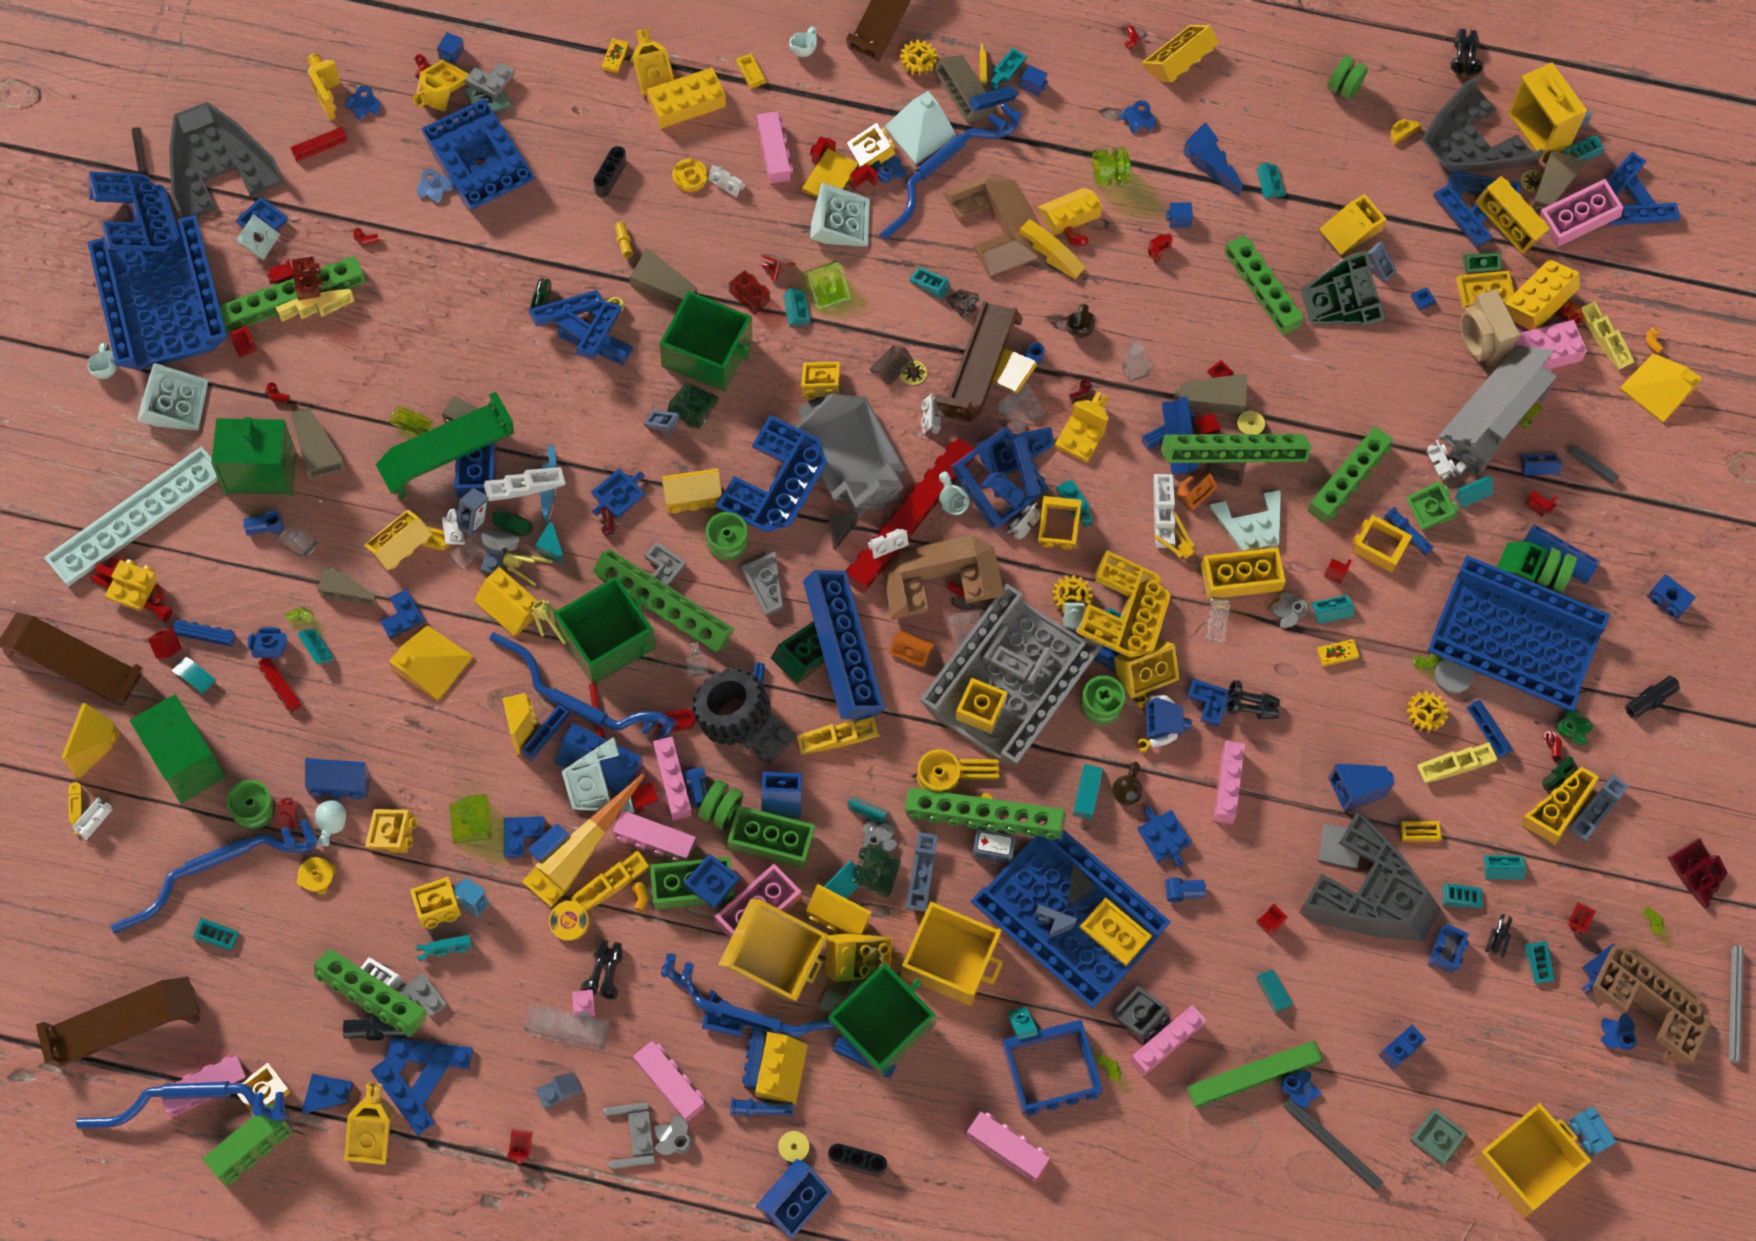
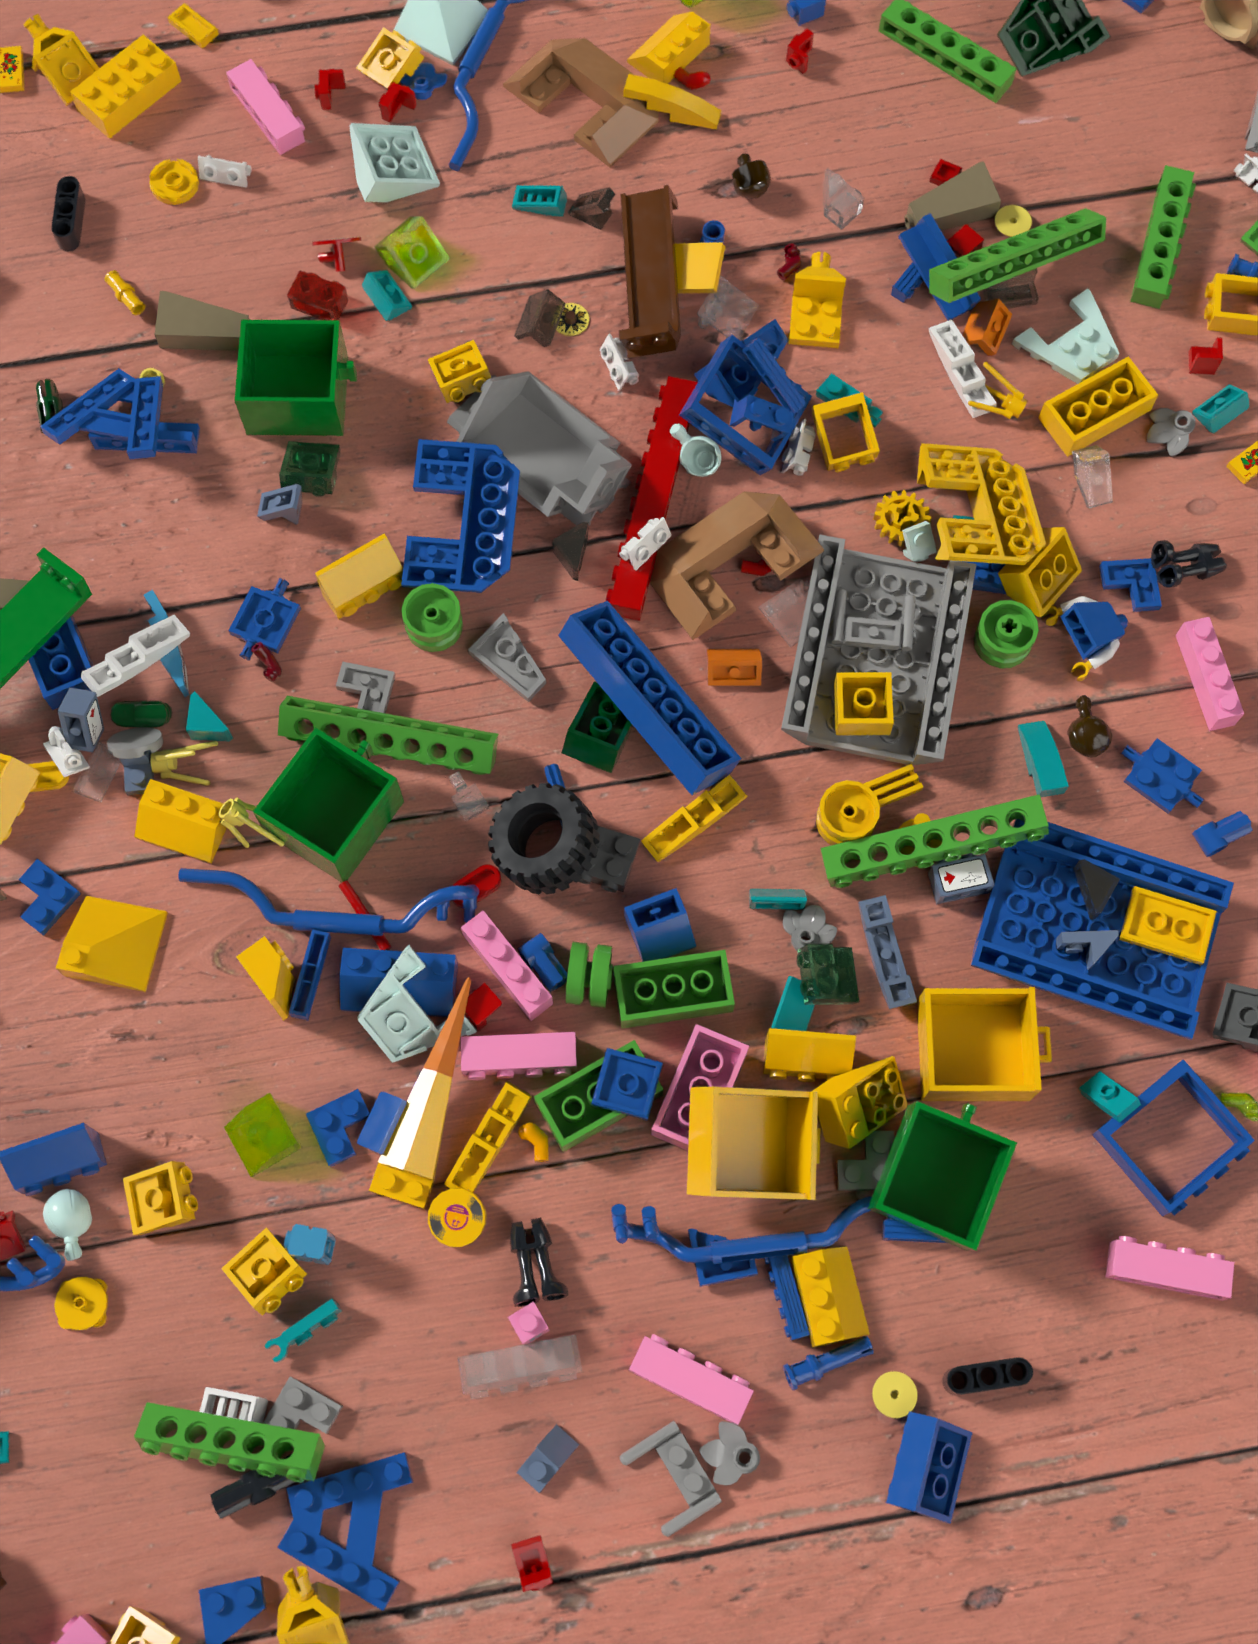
camera: 20 degrees left, 5 degrees up
yellow tile [802,148,859,199] -> none

